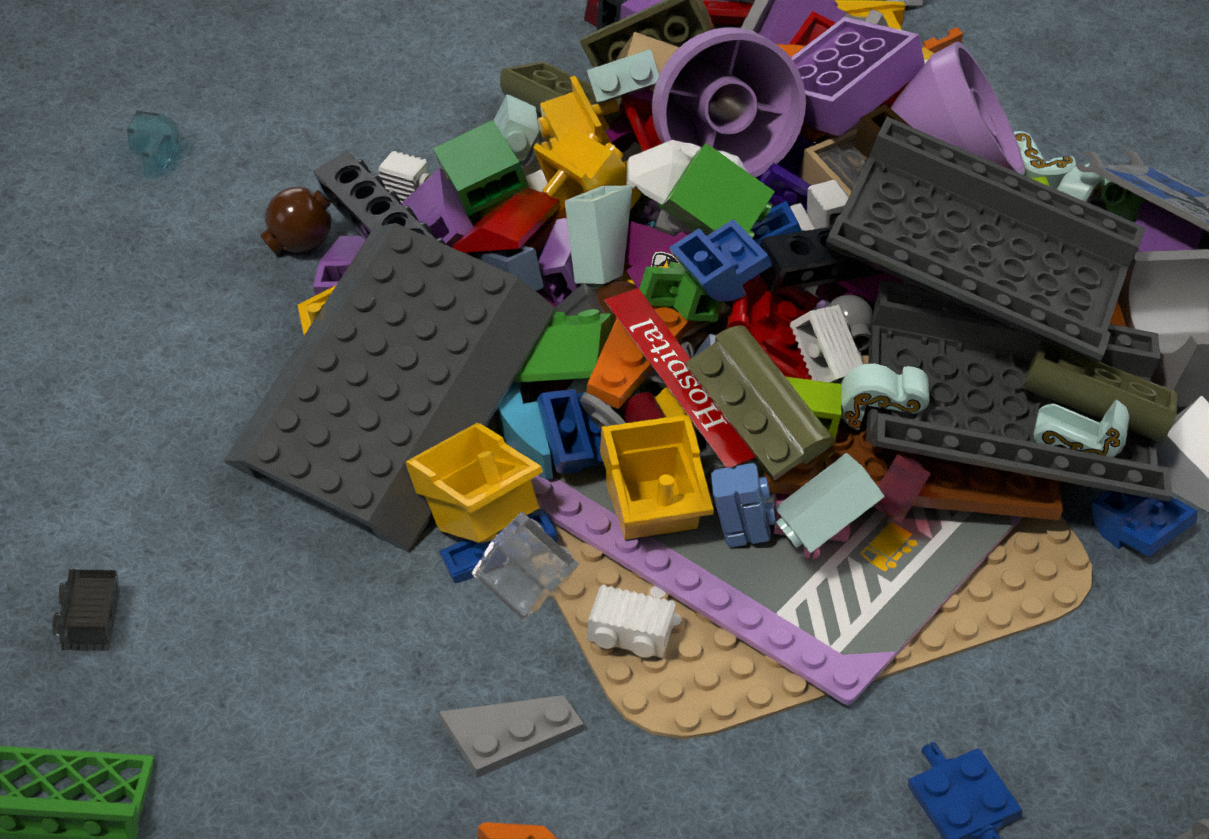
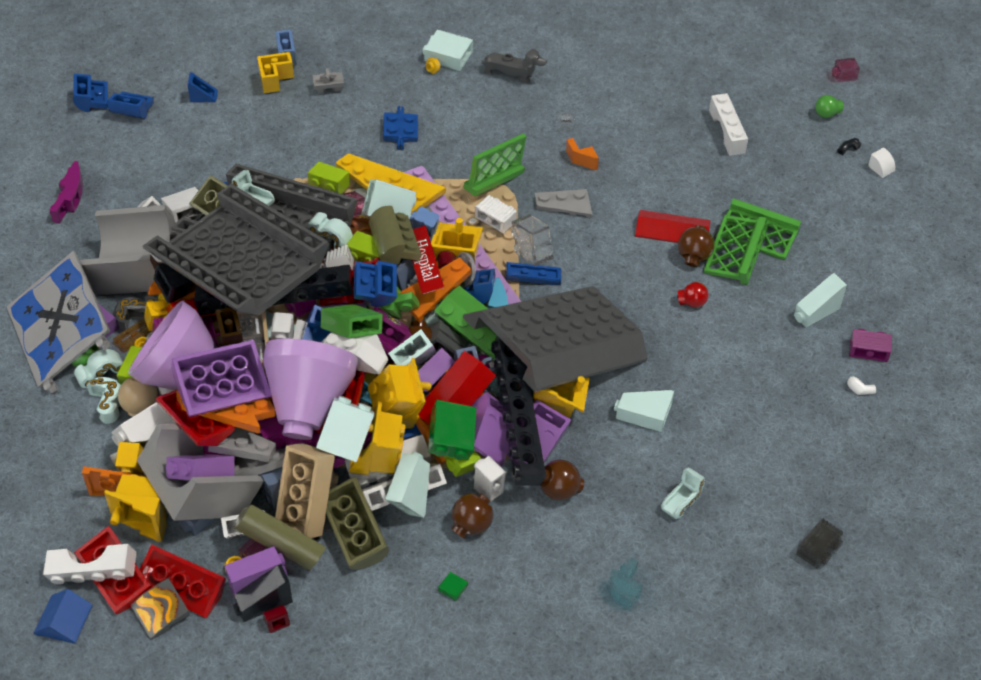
camera: 155 degrees left, 5 degrees up
clear smoke brick [53,569,120,651] -> none
yellow piece [405,423,543,543] -> none
none -> lime piece [308,161,350,194]
none -> yellow wing [335,153,446,215]
none -> green tile [438,572,468,601]
none -> reddish brown brick [451,493,494,539]
none -> bright green fence [463,134,527,197]
none -> light aqua slope [614,390,674,432]
none -> red slope [635,210,711,243]
none -> light aqua animal [661,468,705,519]
none -> reddish brown brick [678,225,714,267]
none -> red piece [678,282,709,308]
none -> bright green fence [704,215,767,285]

